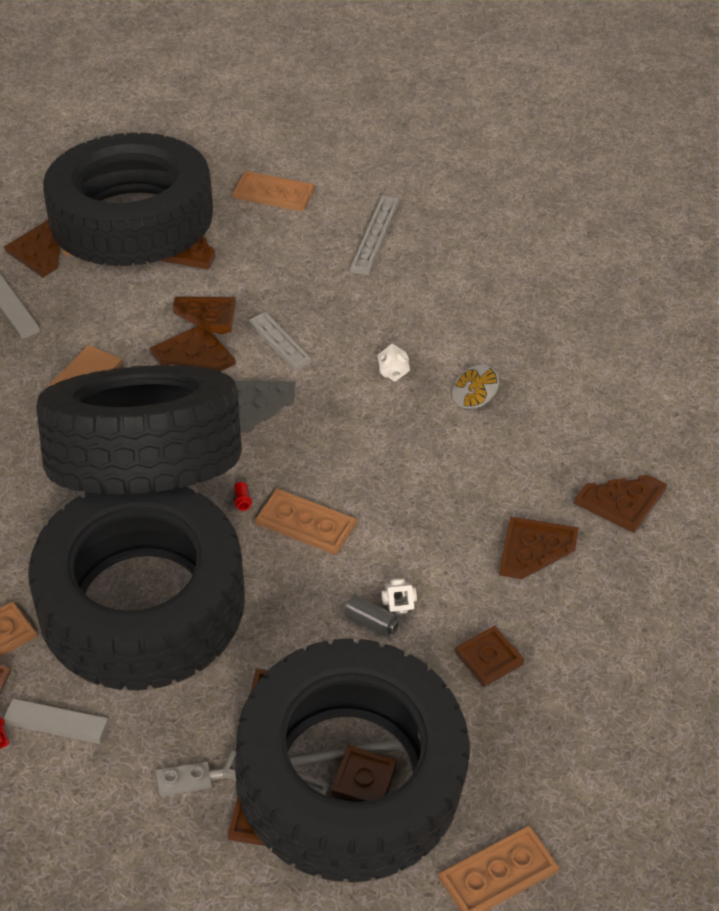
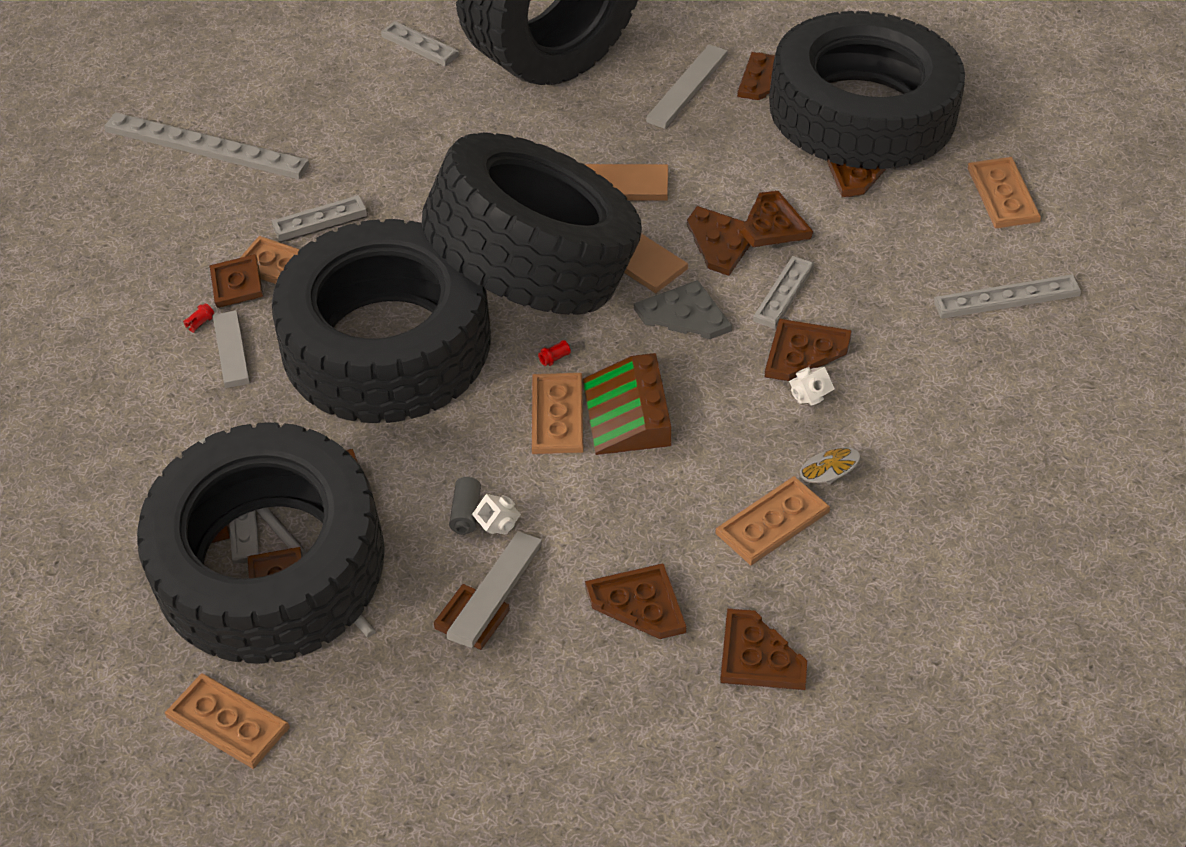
camera: 65 degrees right, 0 degrees up
none -> light grey tile [447,531,542,648]
none -> reddish brown slope [583,353,671,455]
none -> medium nougat tile [715,476,830,565]
none -> reddish brown plate [765,319,852,381]

